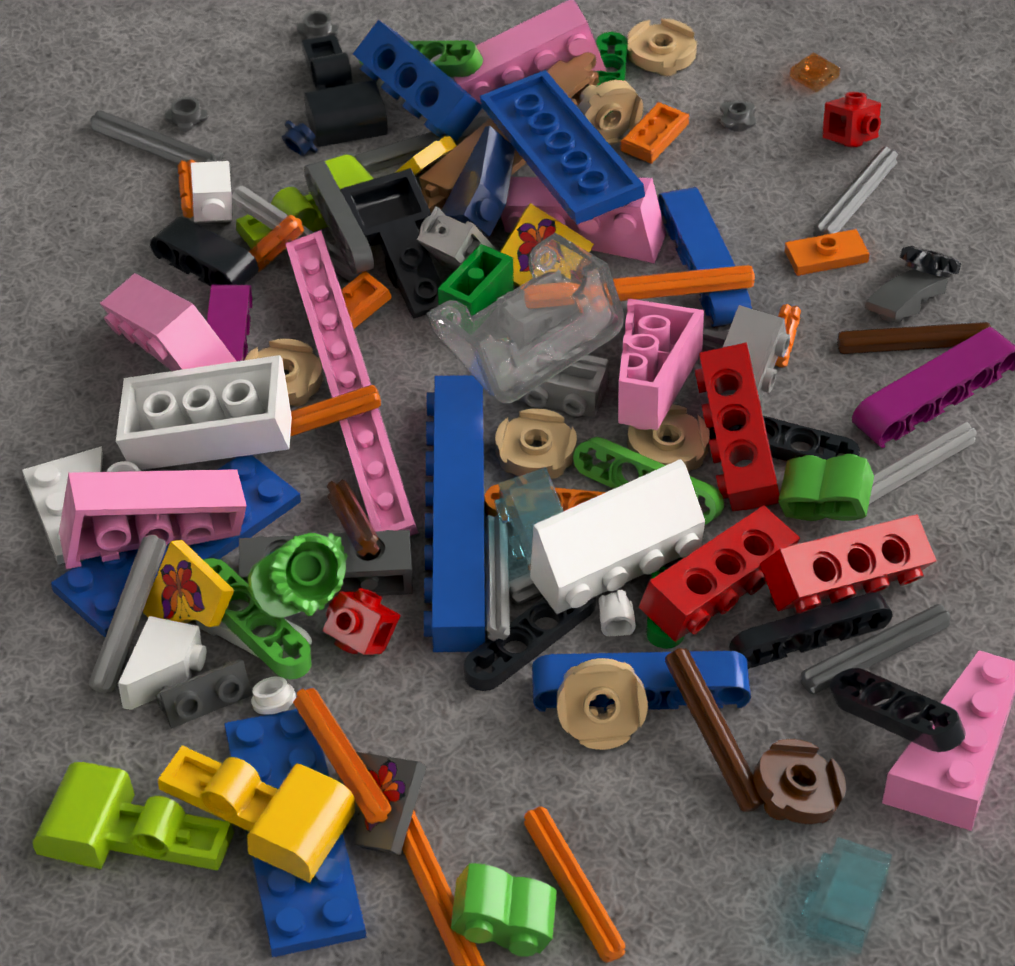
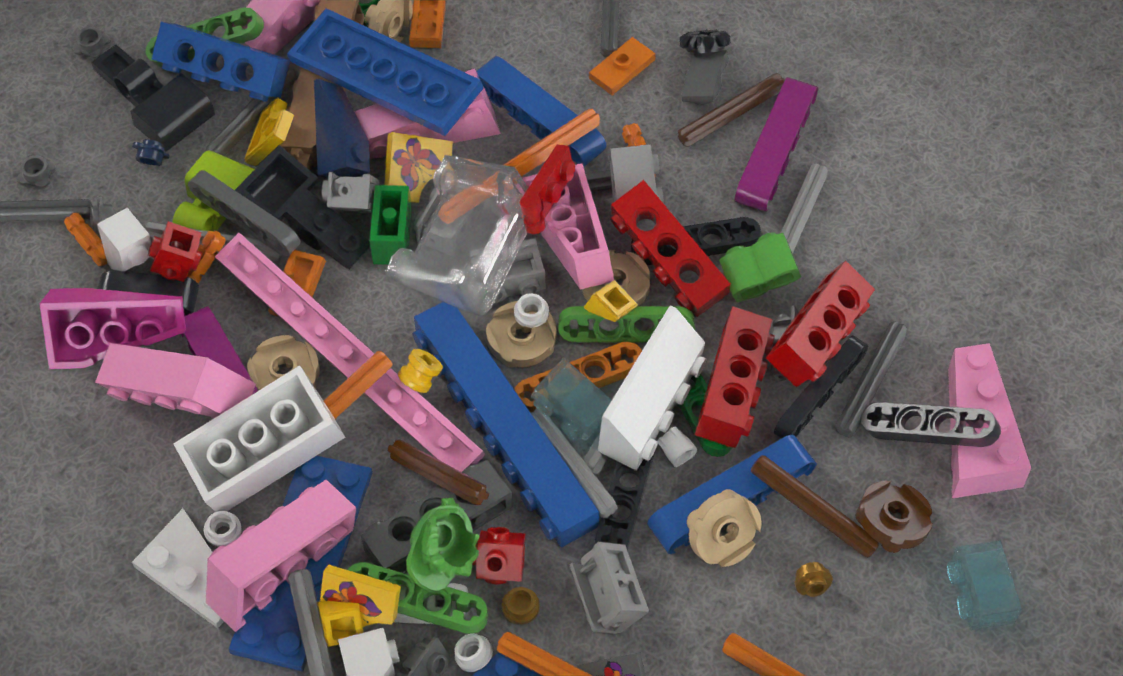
camera: 30 degrees left, 10 degrees up
none -> dark pink wedge [39,288,186,369]
none -> red brick [148,221,202,282]
none -> yellow slope [317,601,364,647]
none -> yellow wheel [398,349,443,393]
none -> pearl gold plate [502,587,540,625]
none -> white plate [514,293,549,328]
none -> red plate [520,144,575,234]
none -> light grey hinge [570,542,649,634]
none -> yellow slope [584,280,638,322]
none -> pearl gold plate [794,562,833,597]

